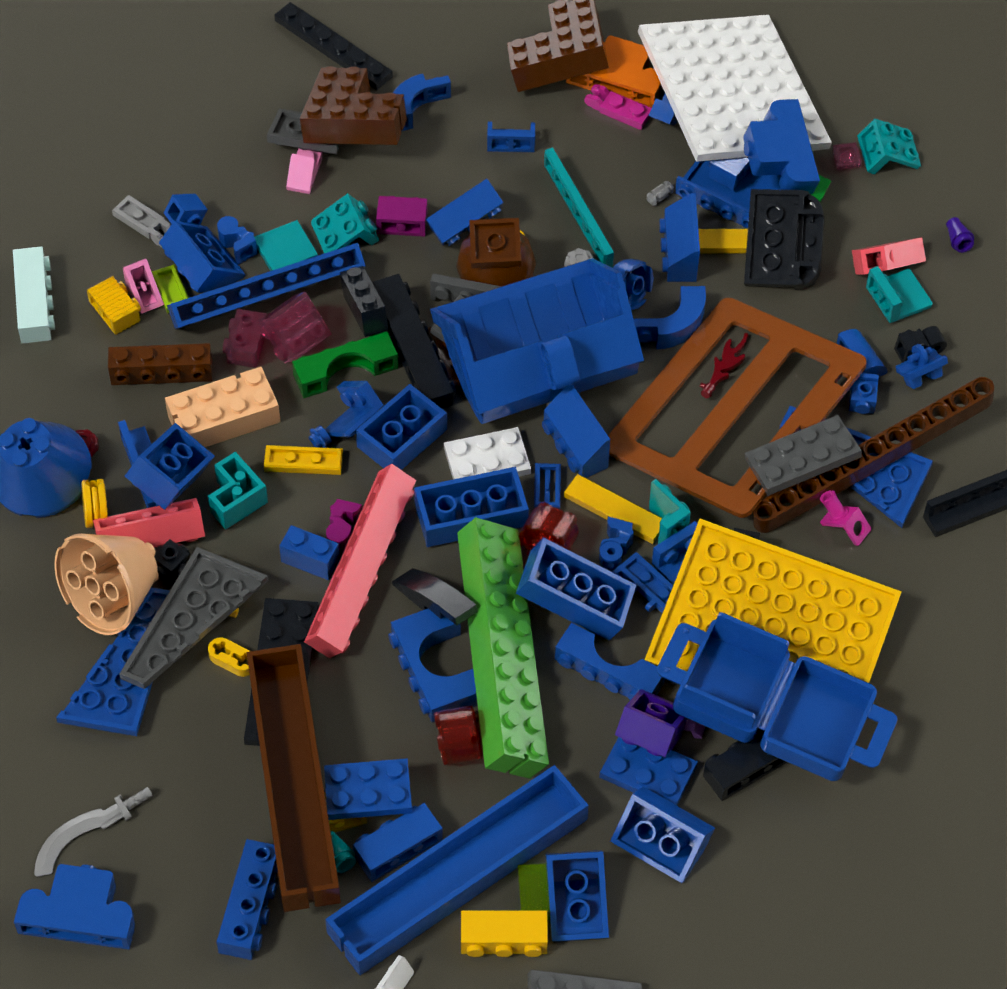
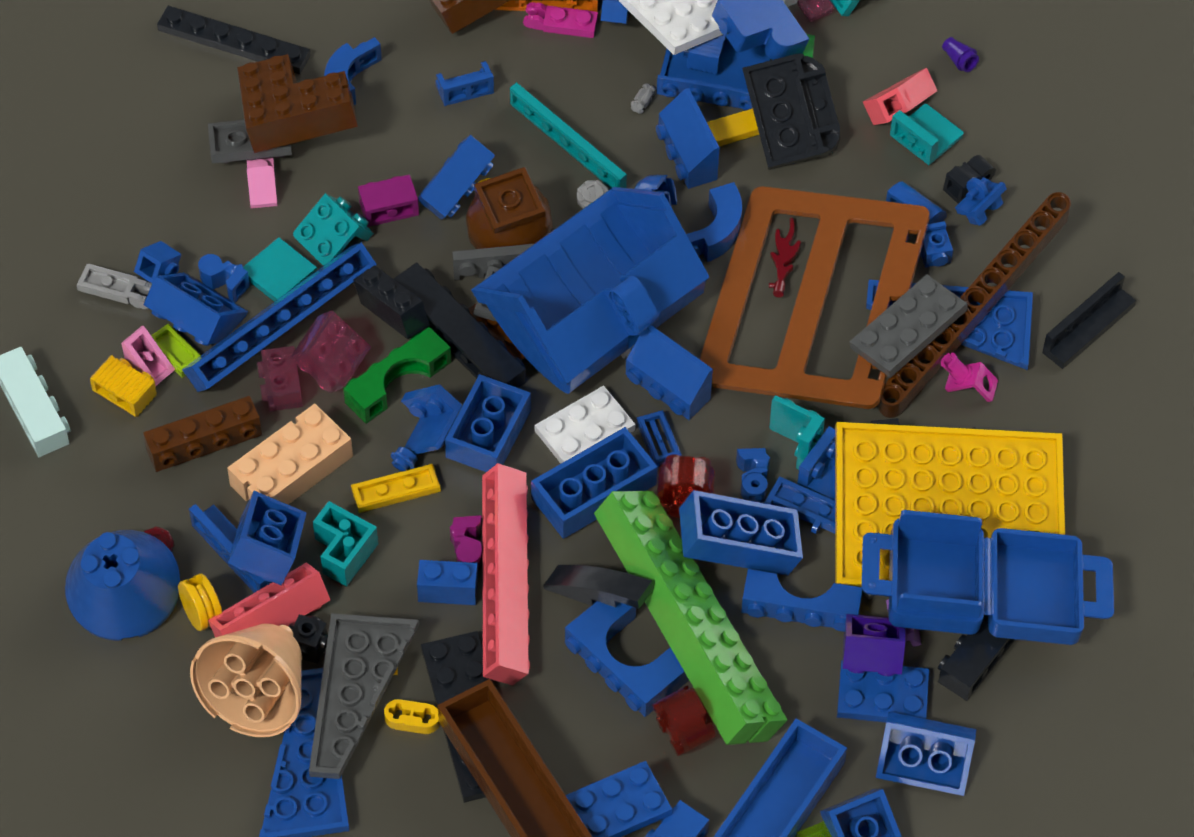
camera: 20 degrees left, 0 degrees up
yellow tile [564,474,662,544] -> none

